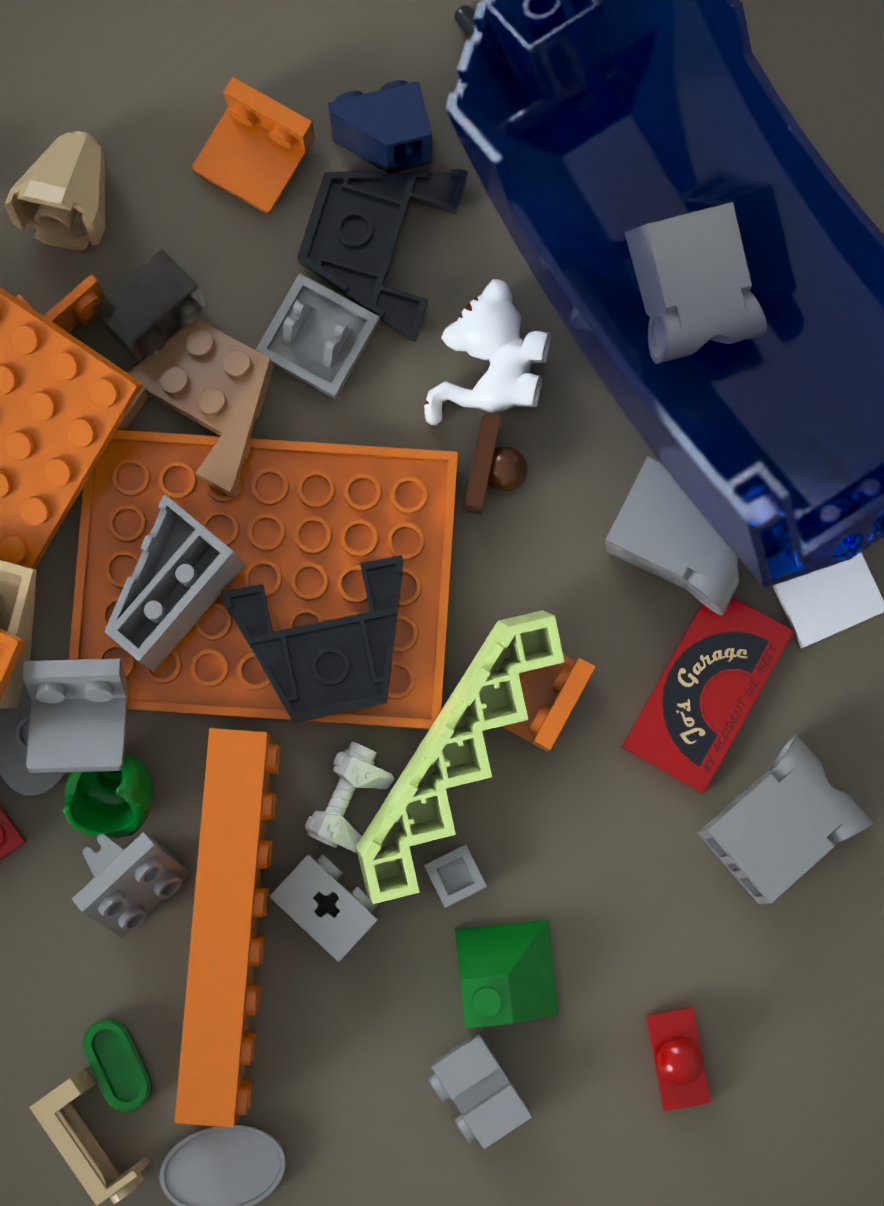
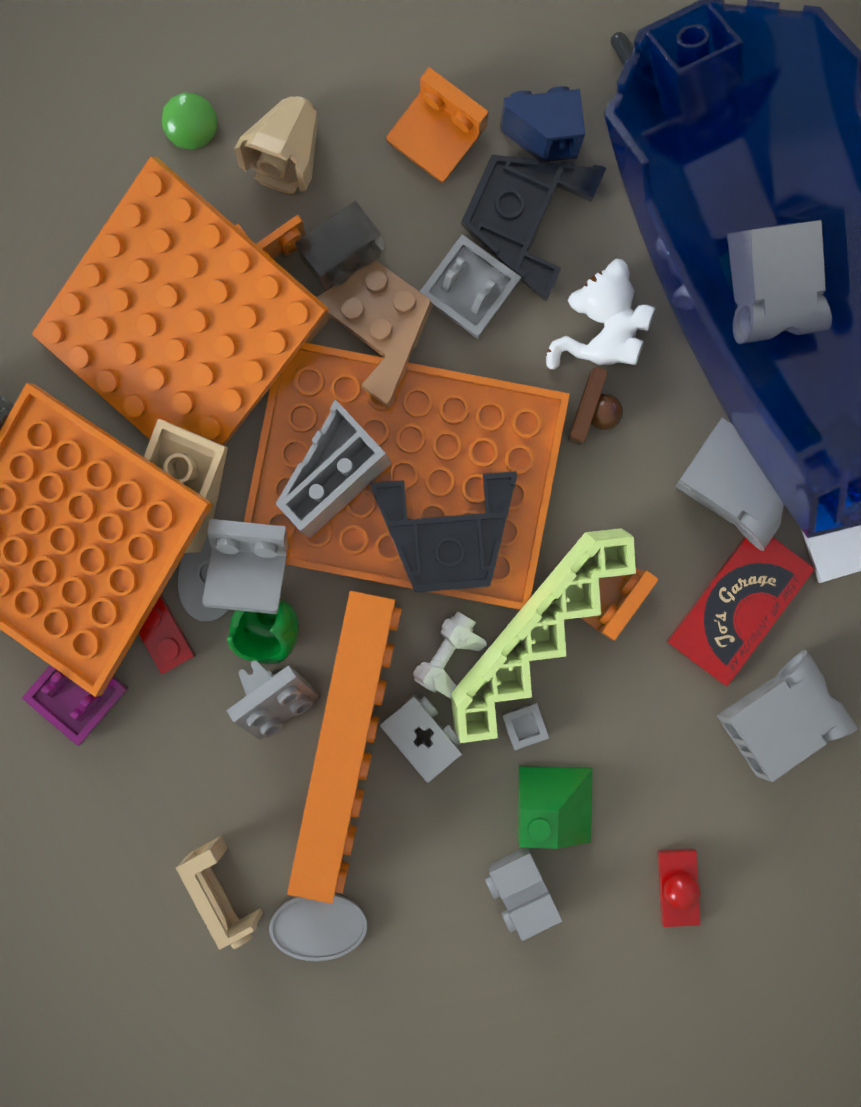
camera: 10 degrees right, 5 degrees up
green tile [83,1018,152,1112] -> none

